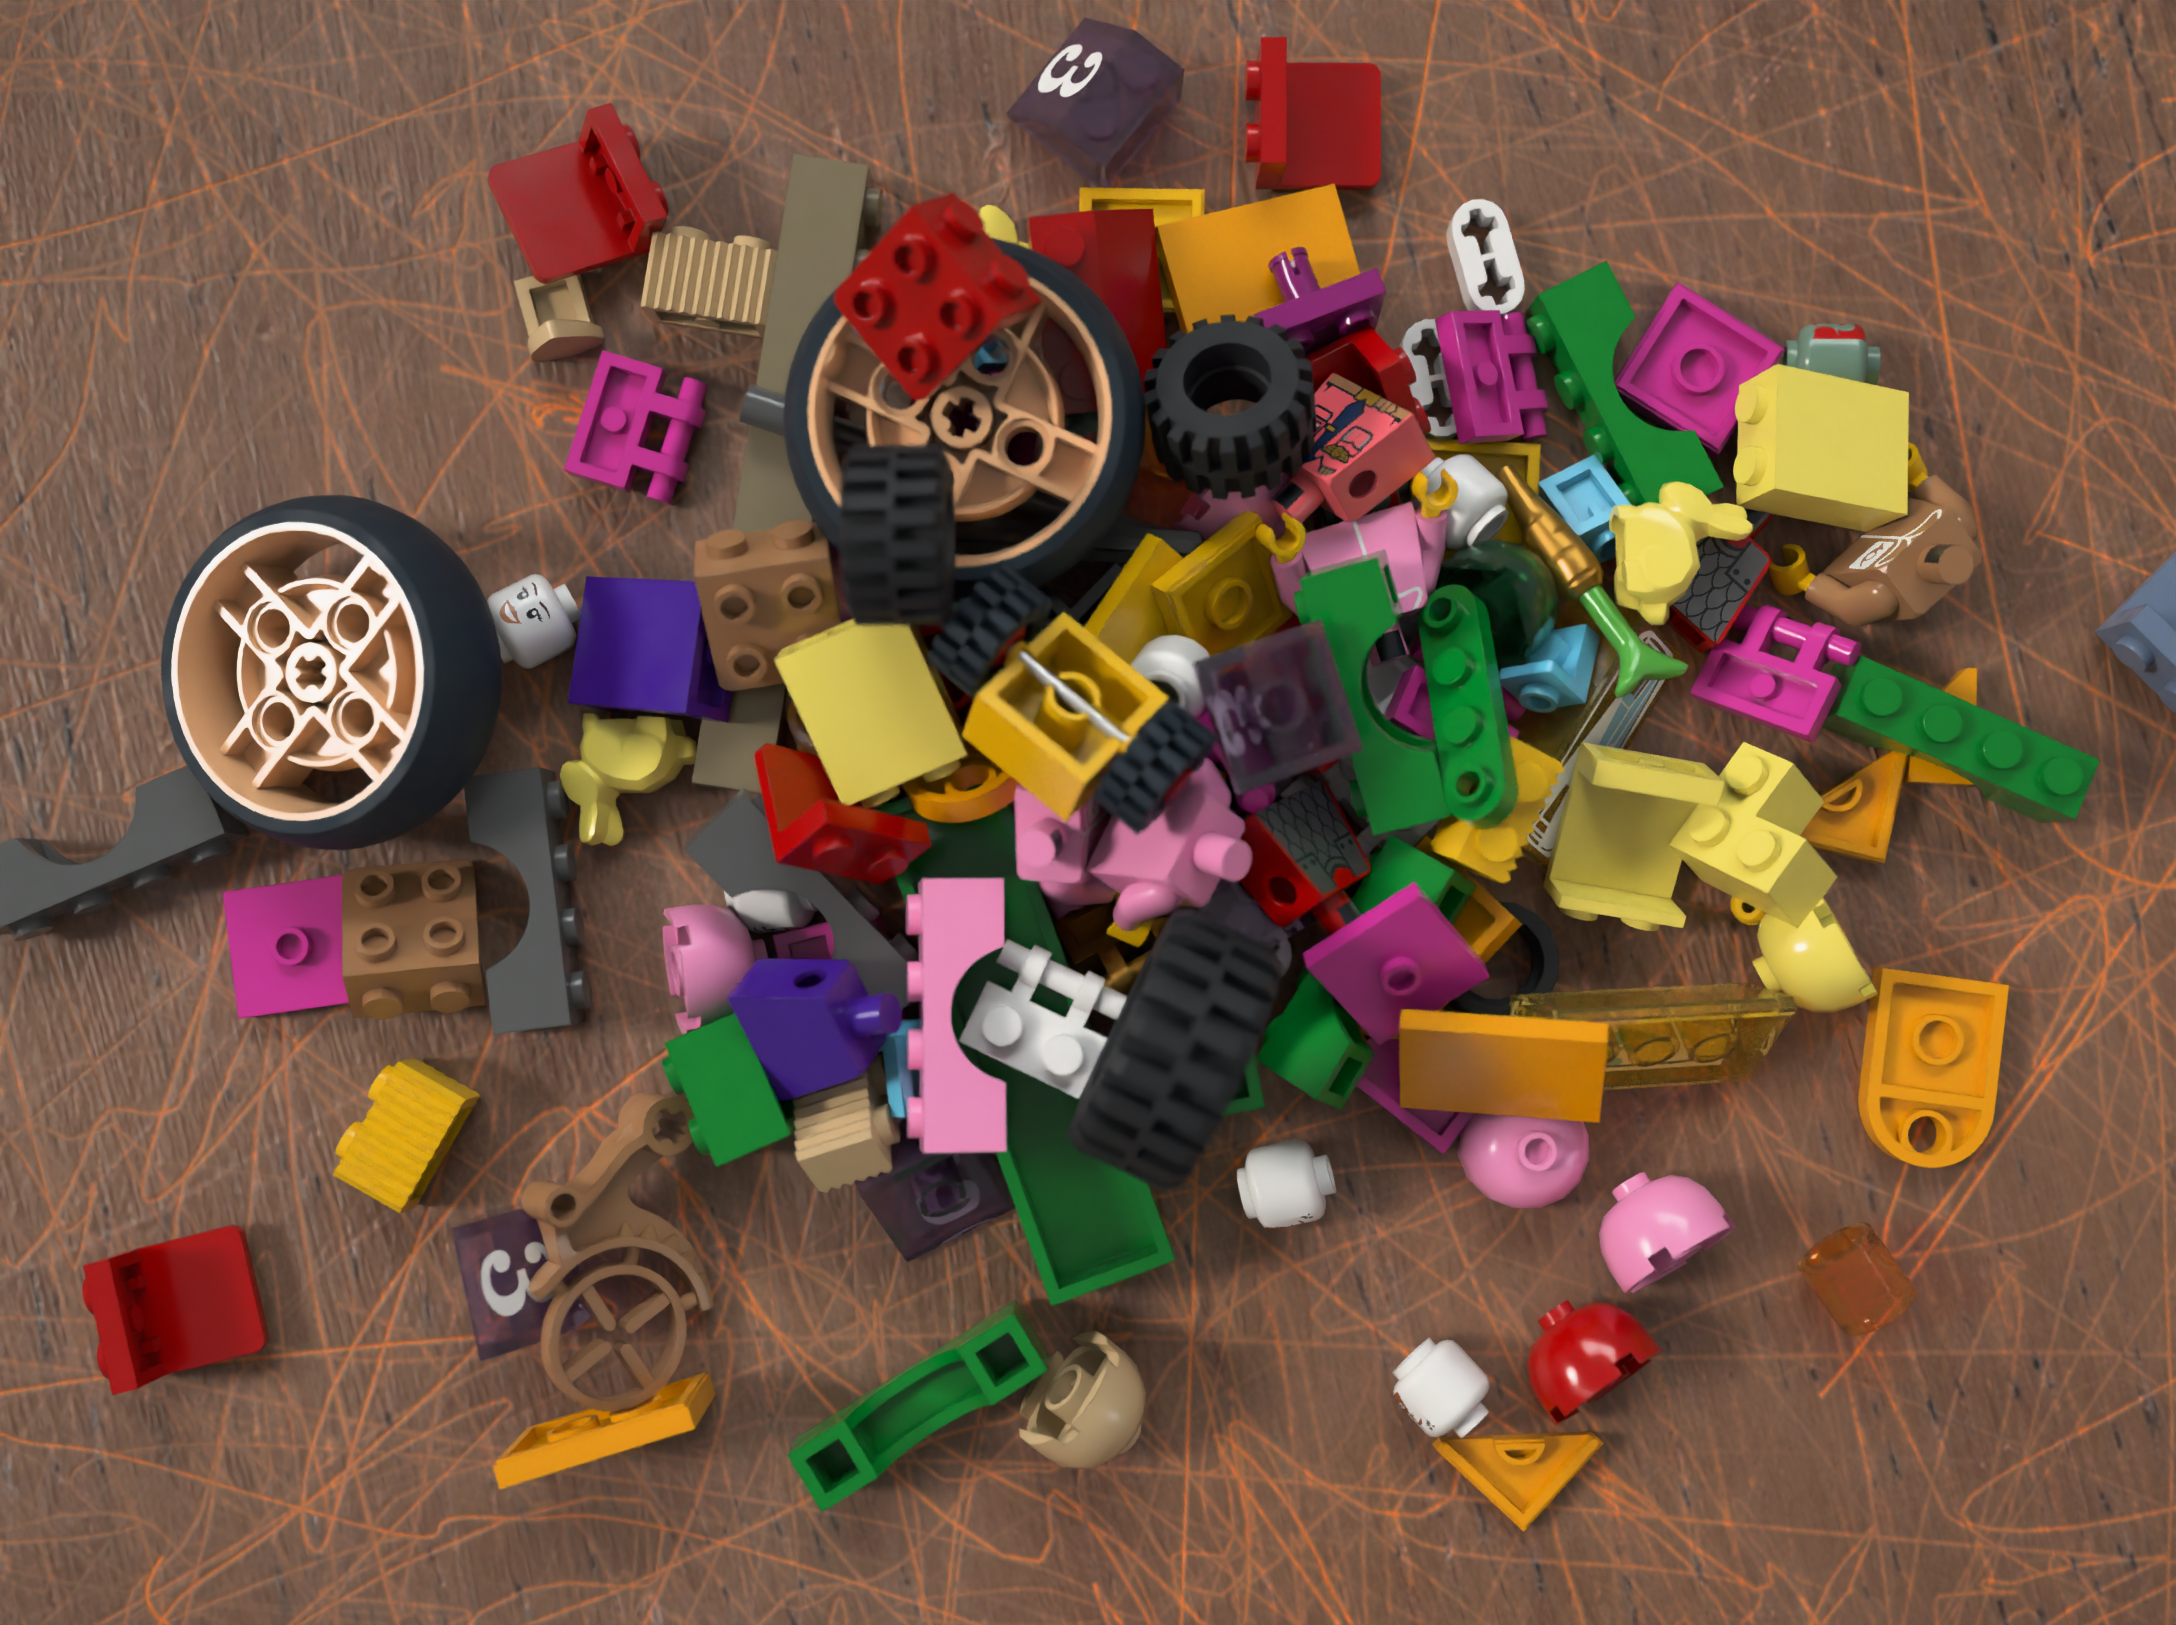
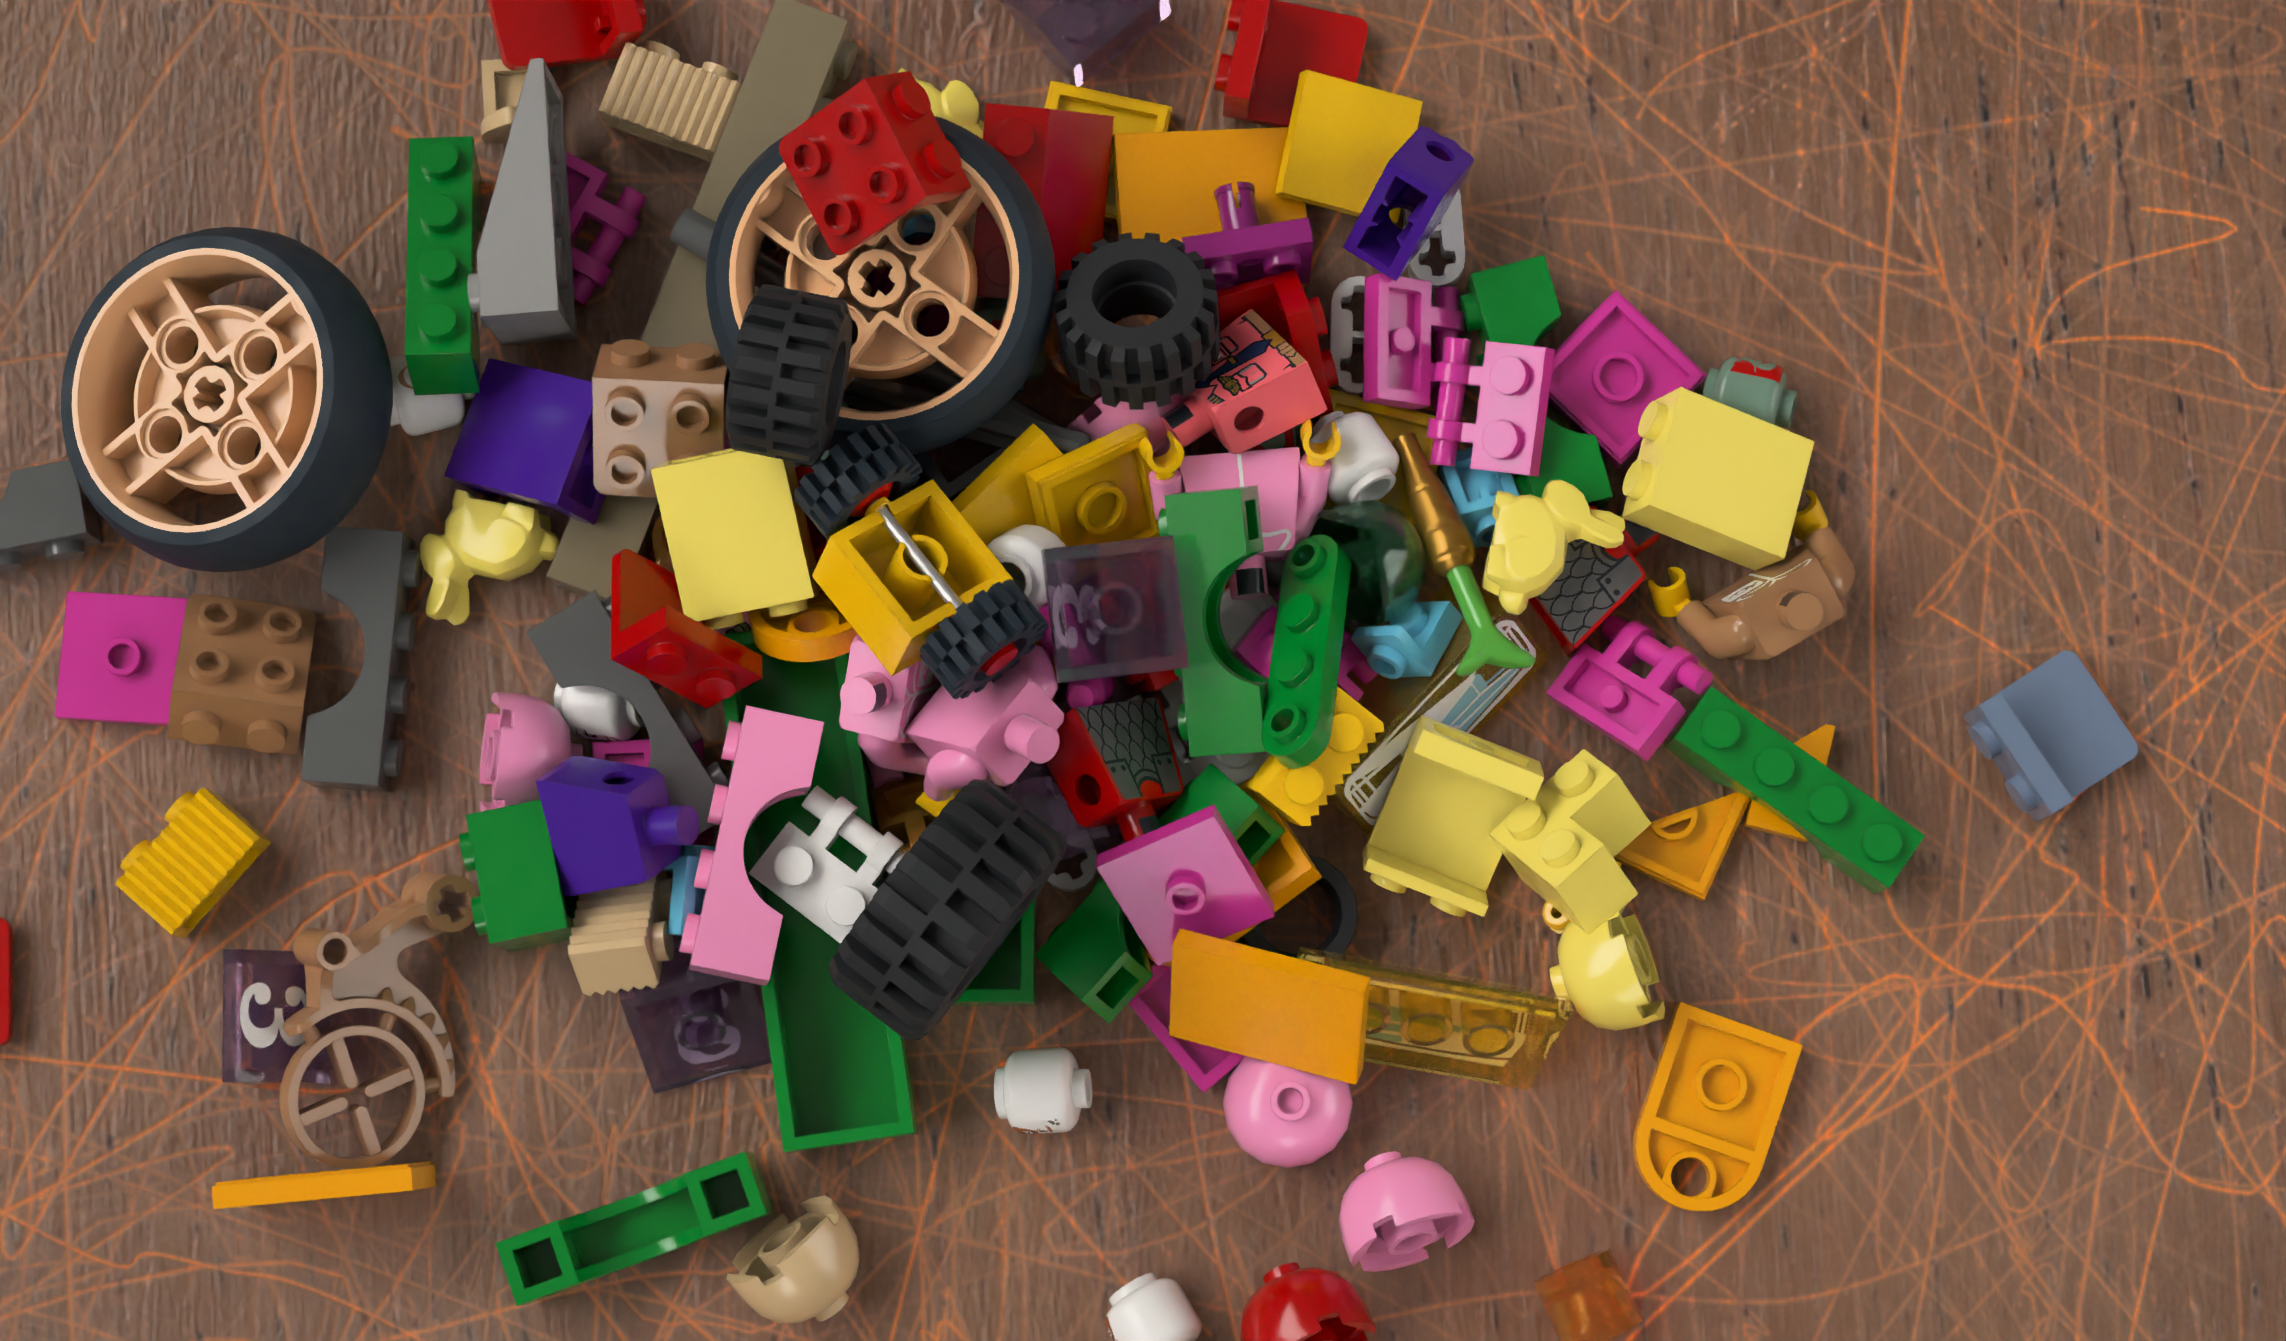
camera: 15 degrees right, 5 degrees down
none -> green arch [405,136,482,395]
none -> light grey slope [467,58,577,345]
none -> yellow tile [1275,70,1423,224]
none -> dark purple torso [1343,126,1474,281]
none -> plate [1427,337,1555,477]

